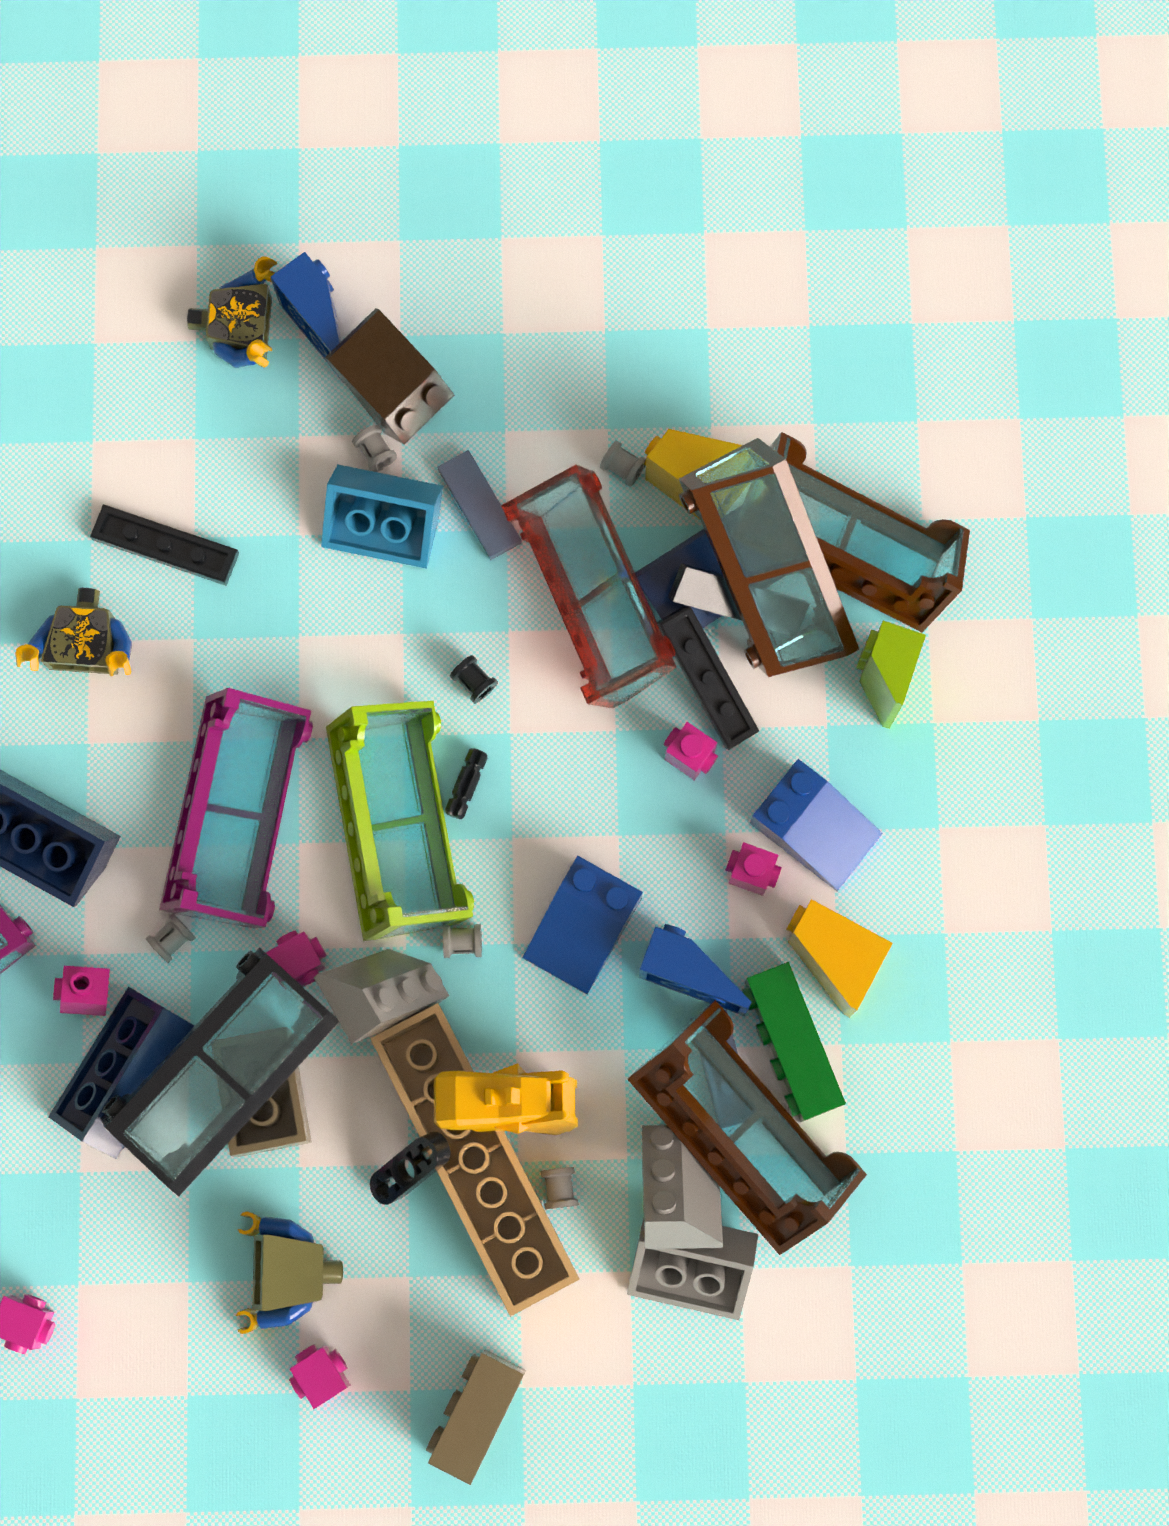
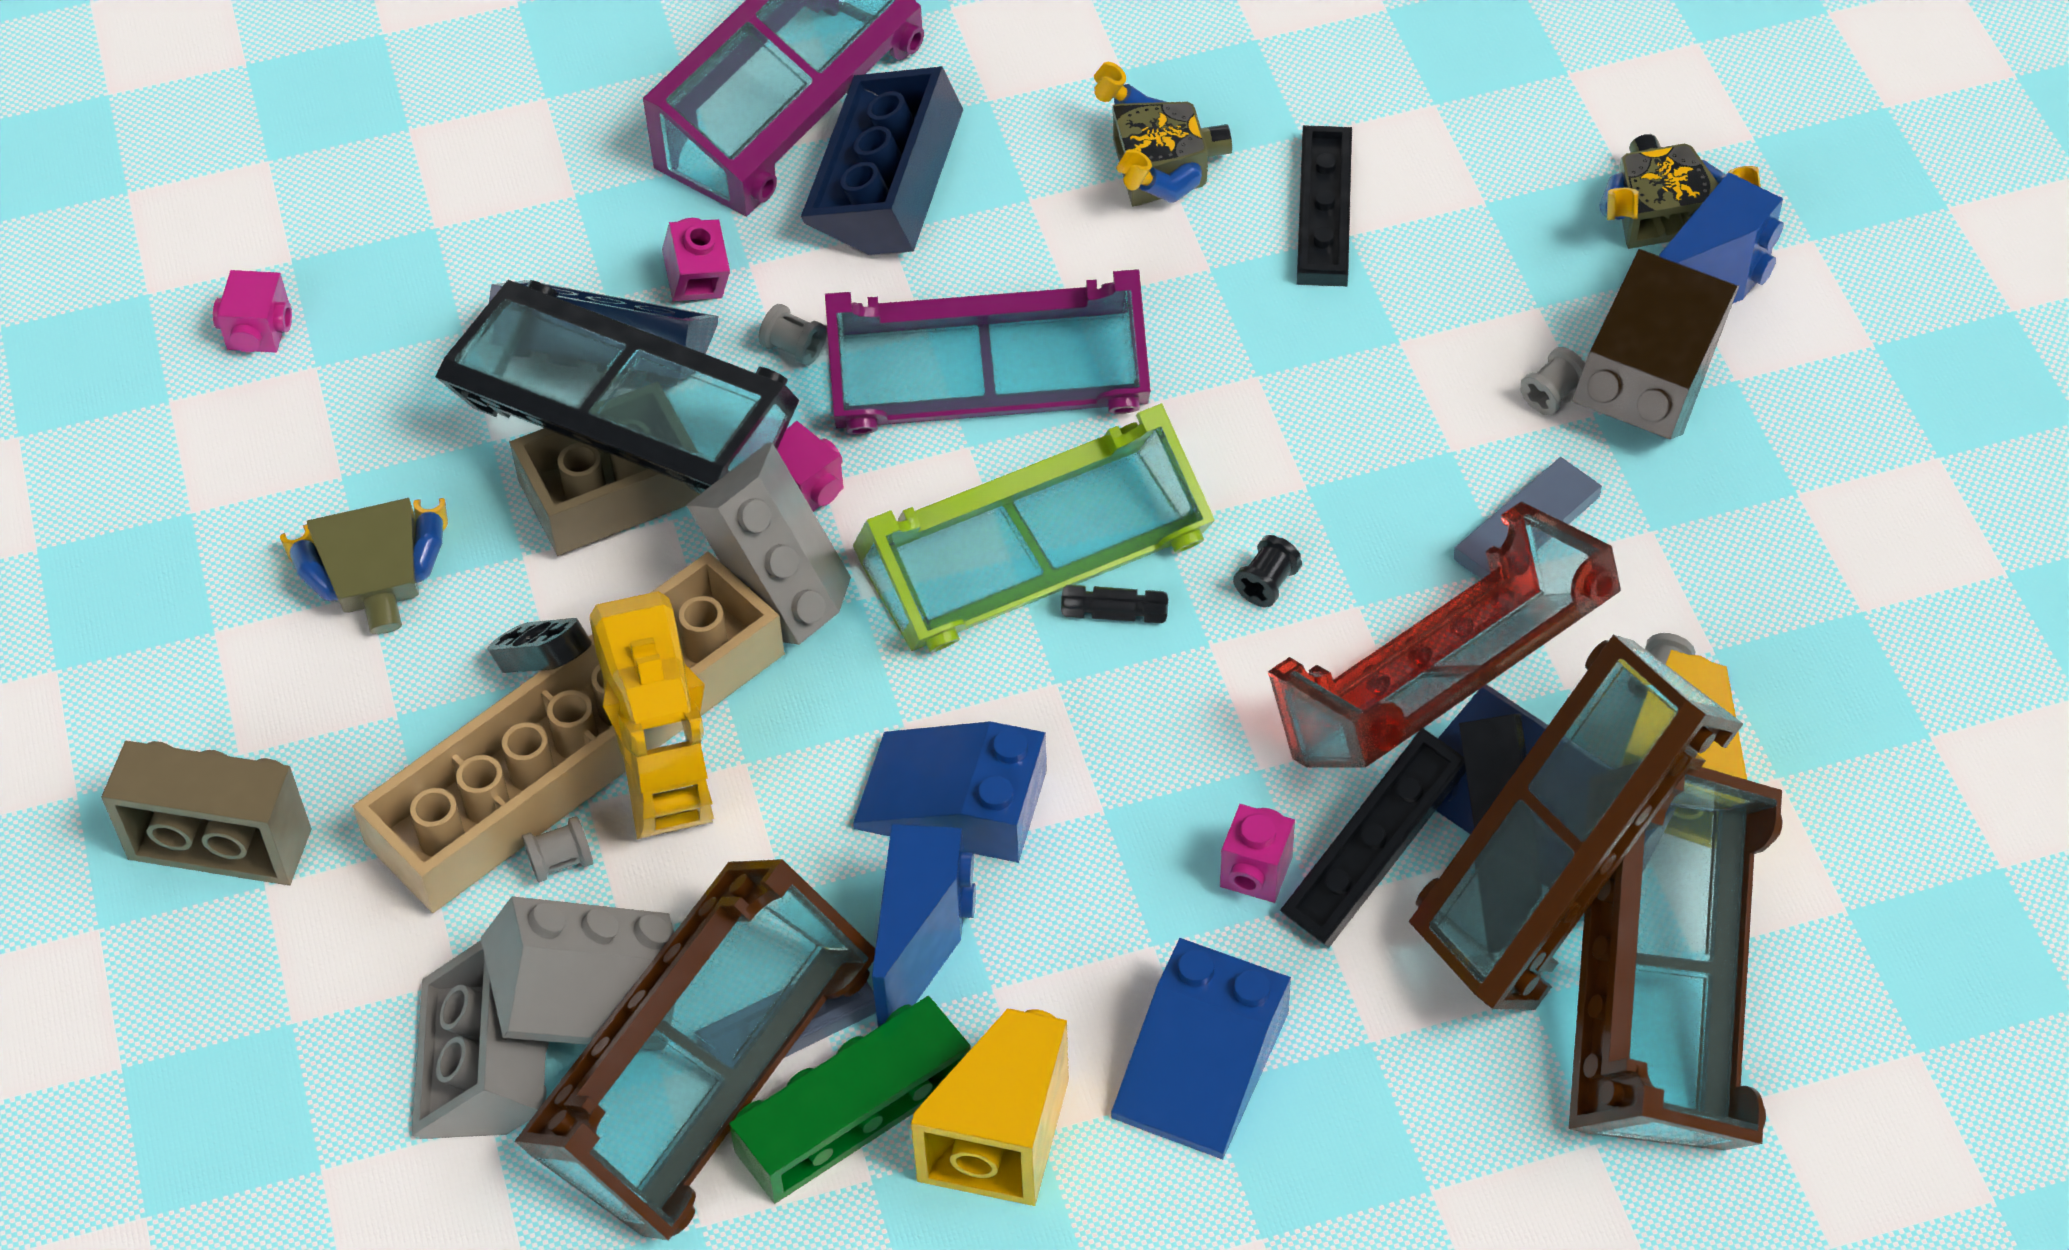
camera: 75 degrees right, 25 degrees down
dark pink brick [289,1344,351,1409] -> none
dark azure slope [321,464,443,569] -> none
light grey bush [443,924,482,958] -> none
dark pink brick [725,842,782,896] -> none
lime slope [856,620,926,729] -> none

